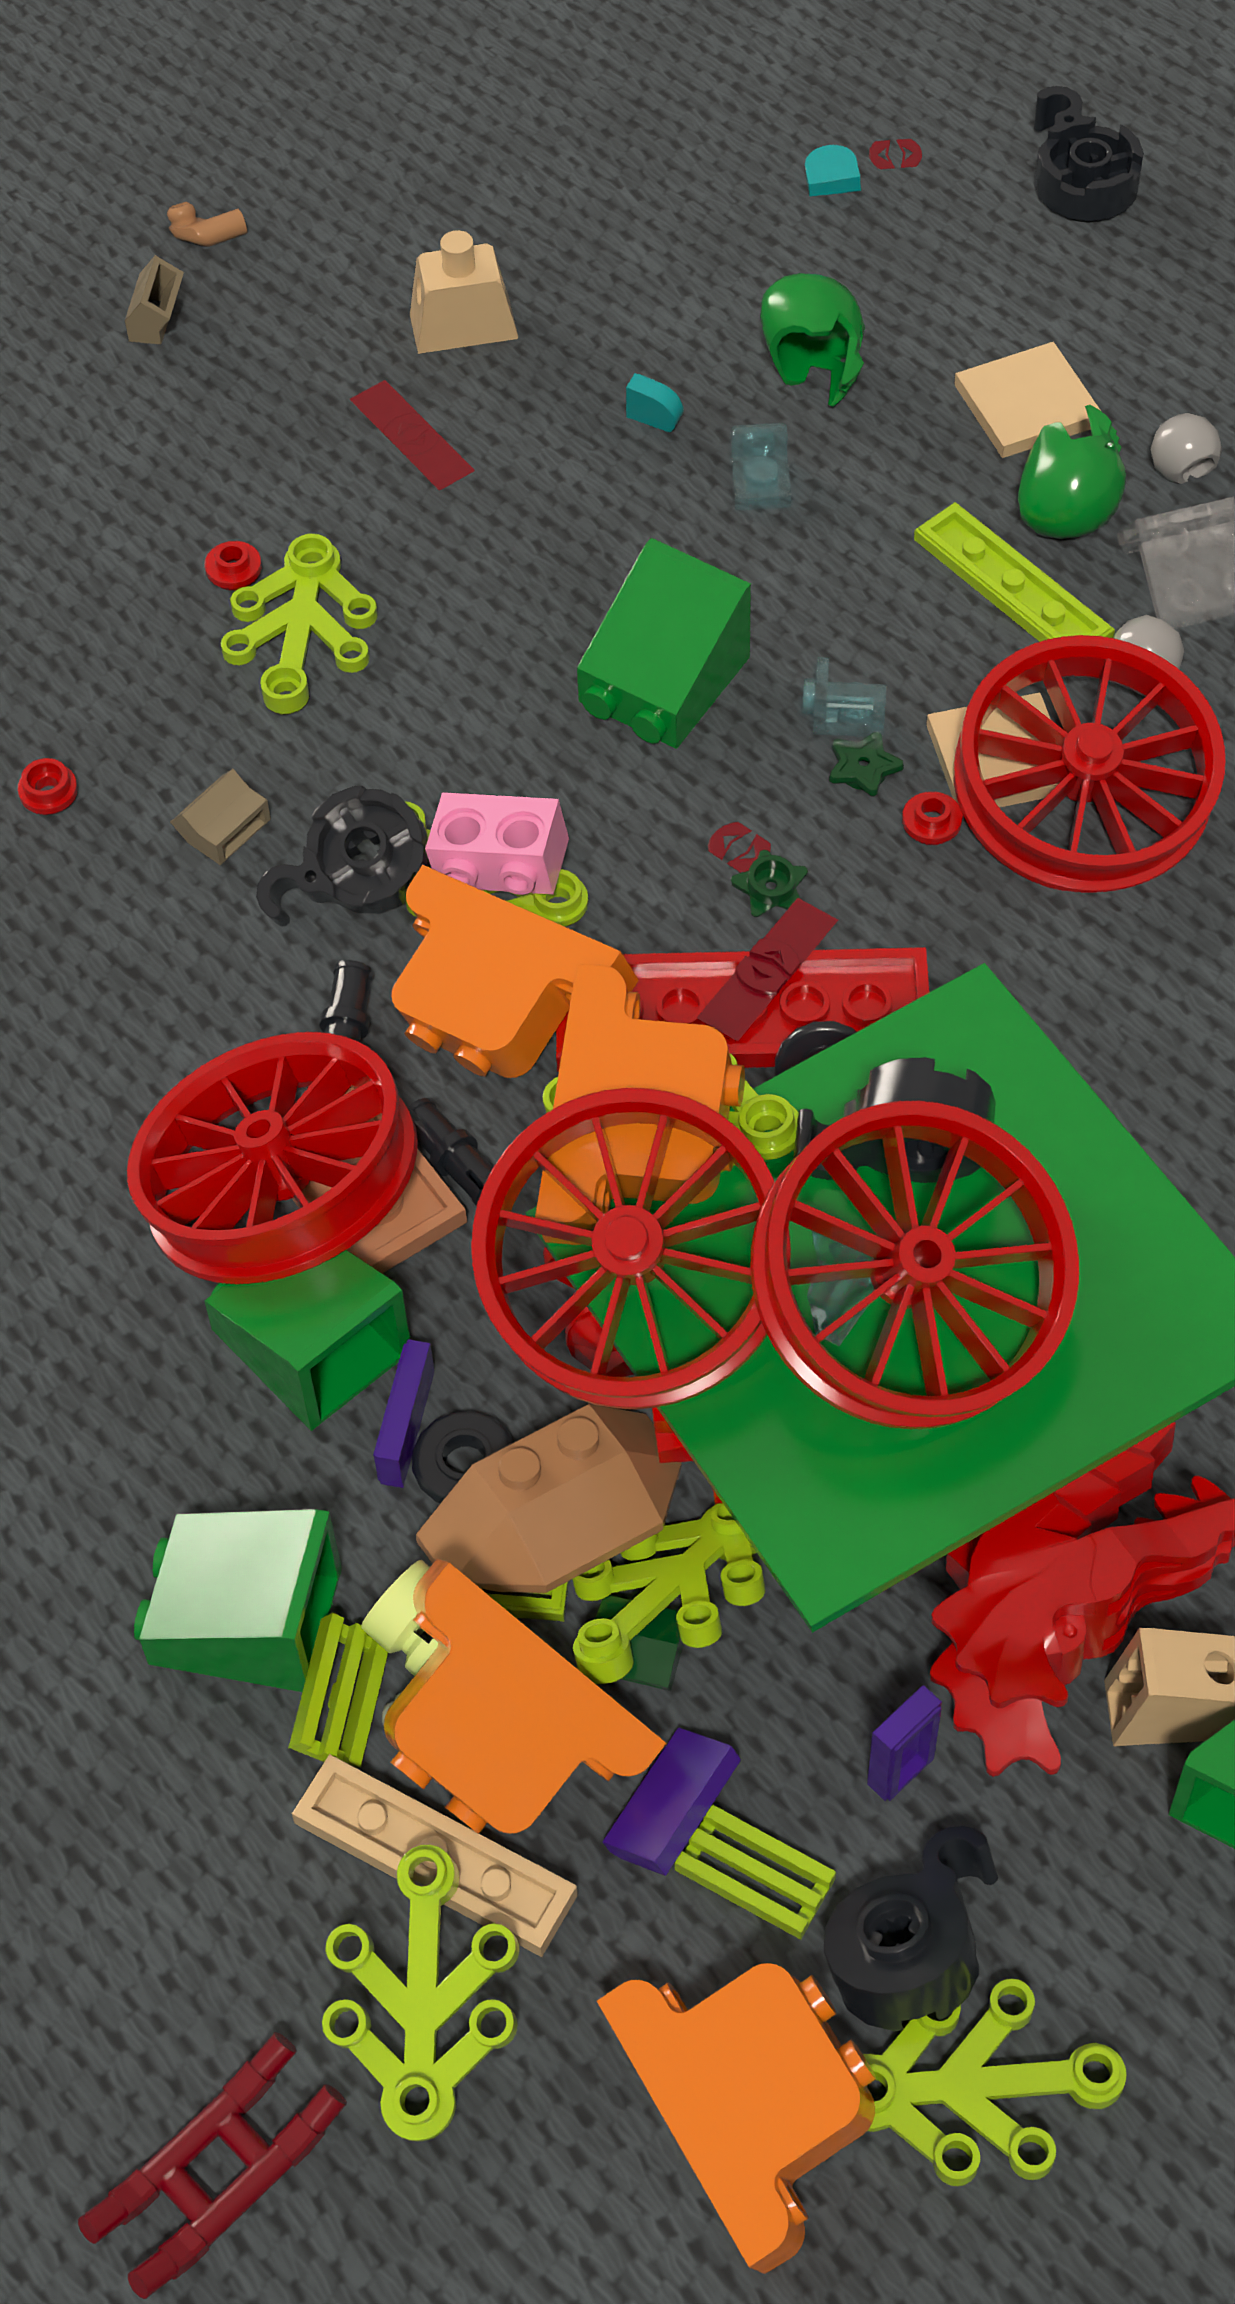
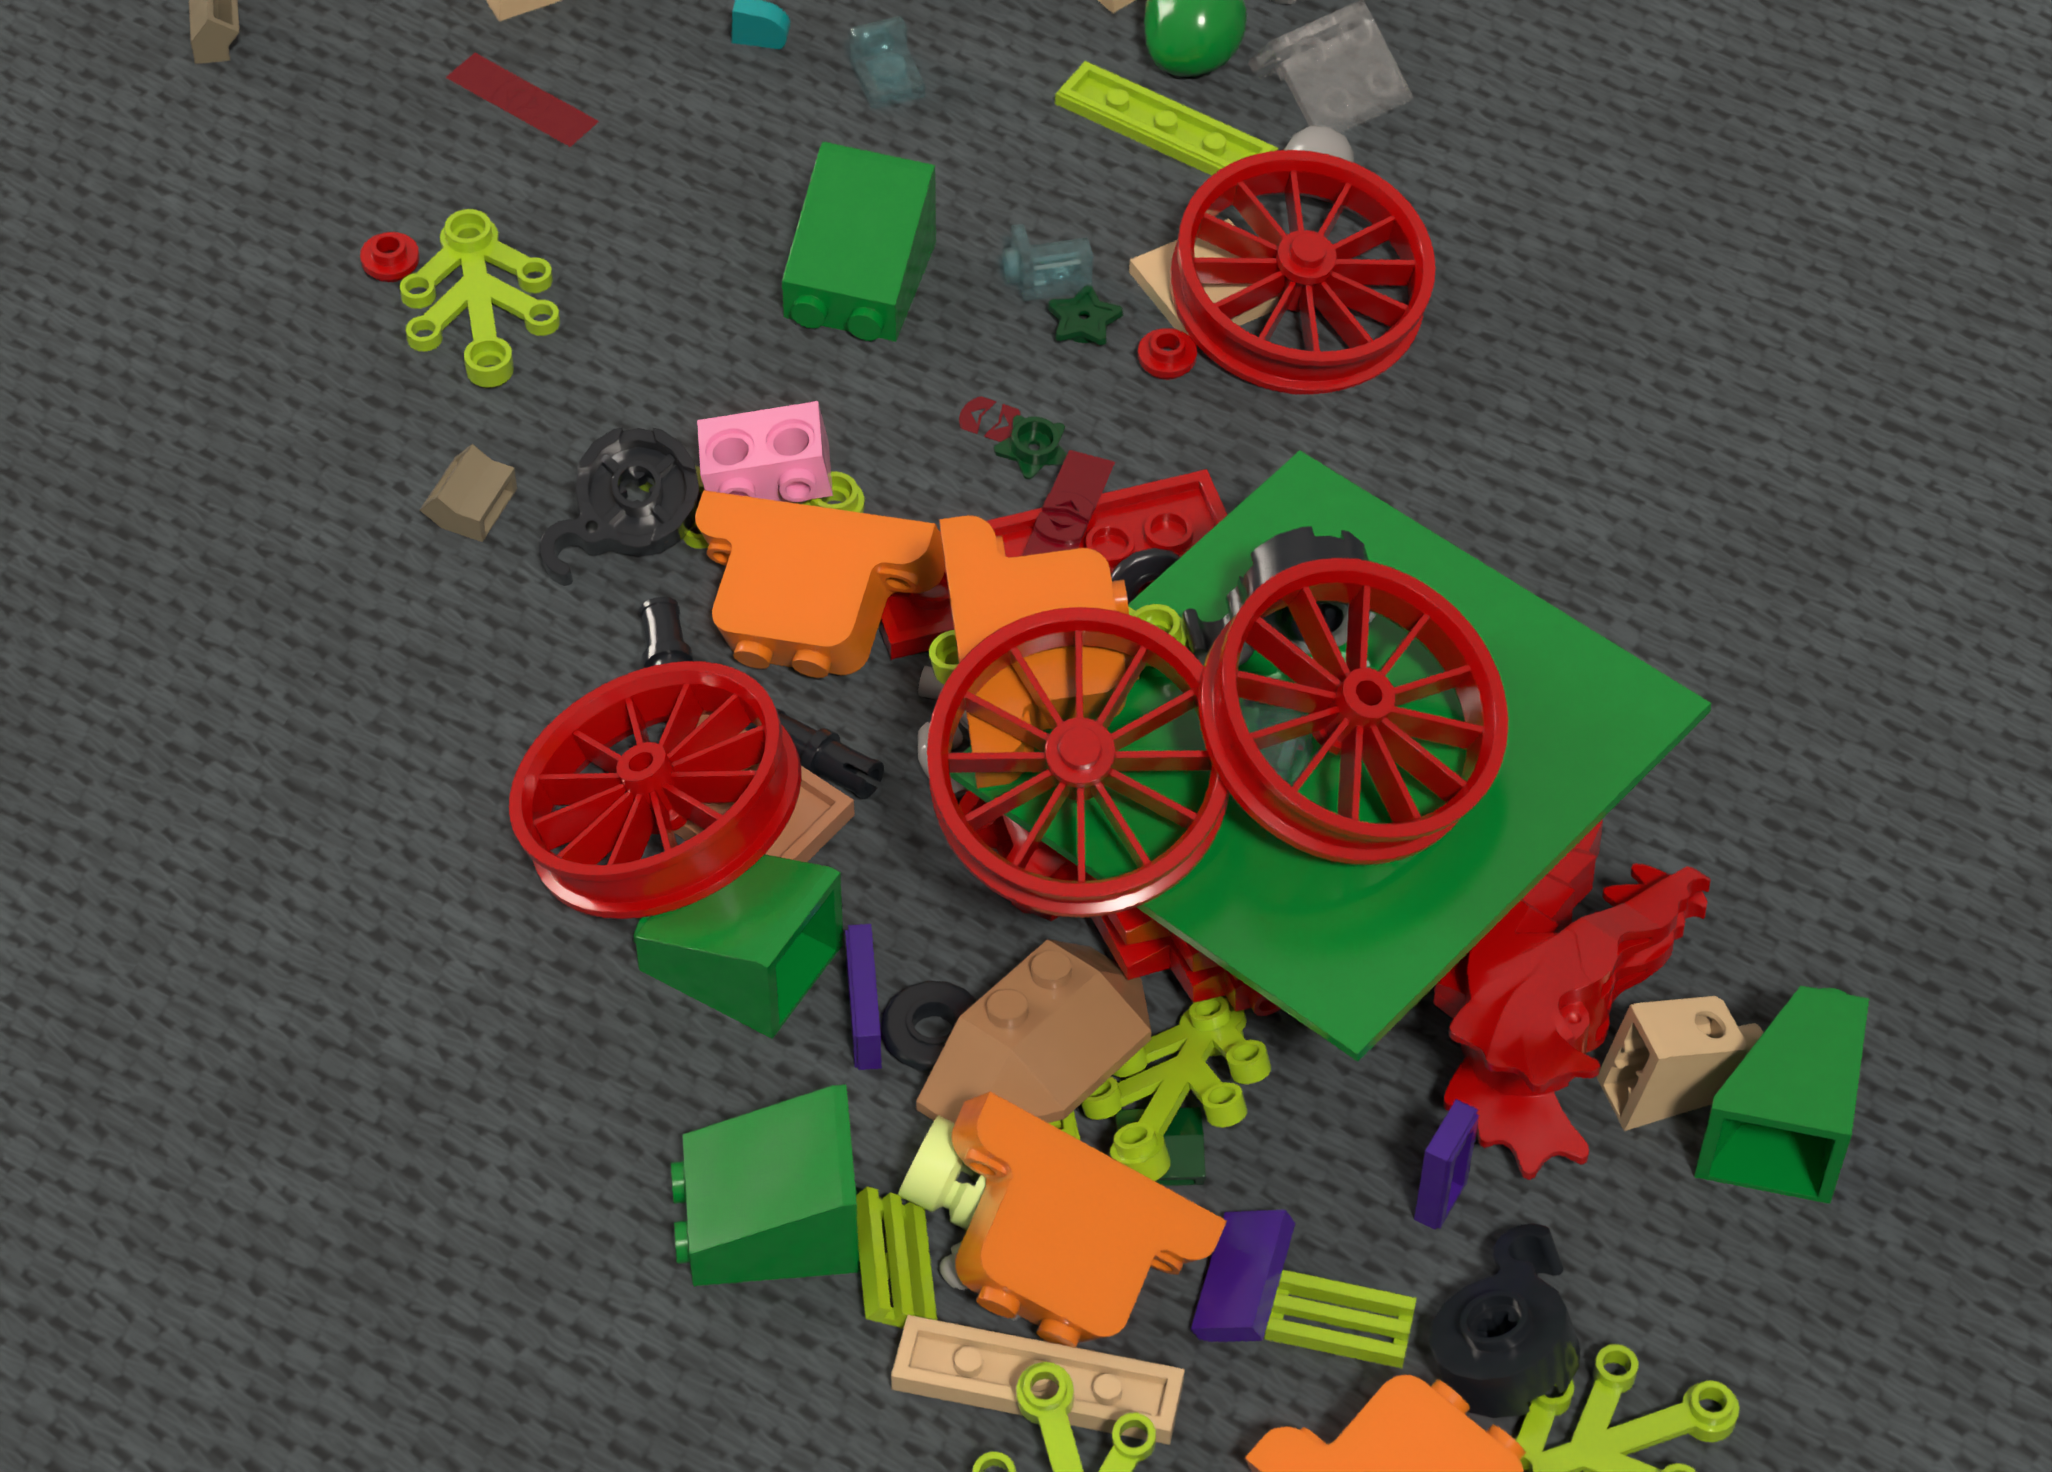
camera: 20 degrees left, 5 degrees down
red plate [18,758,78,815] -> none

